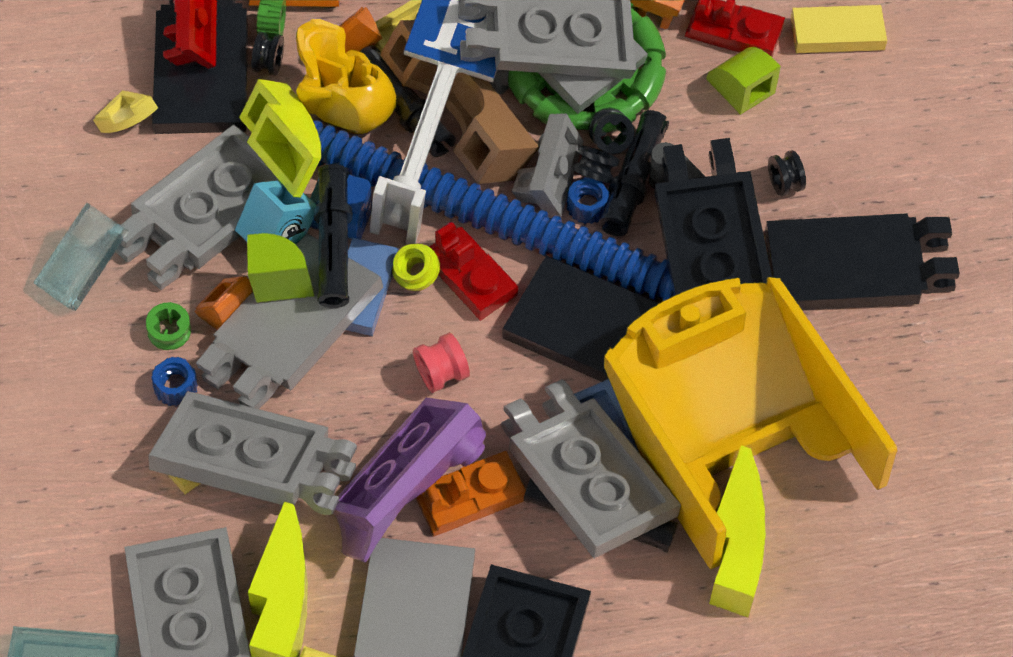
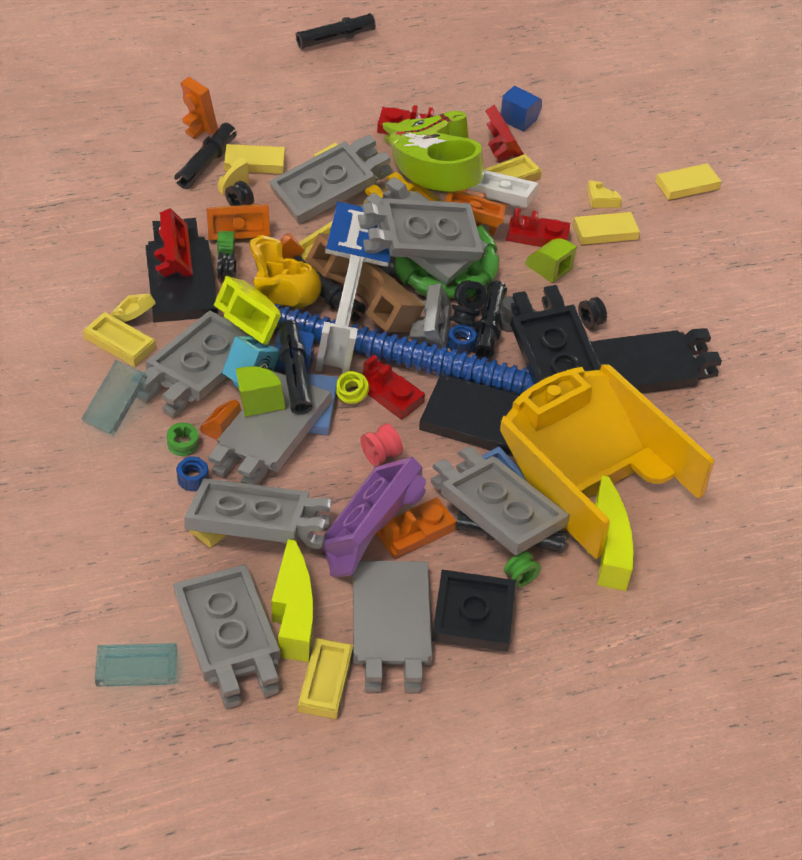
camera: 10 degrees left, 10 degrees down
none -> light yellow tile [83,312,156,367]
none -> bright green bush [504,551,542,588]

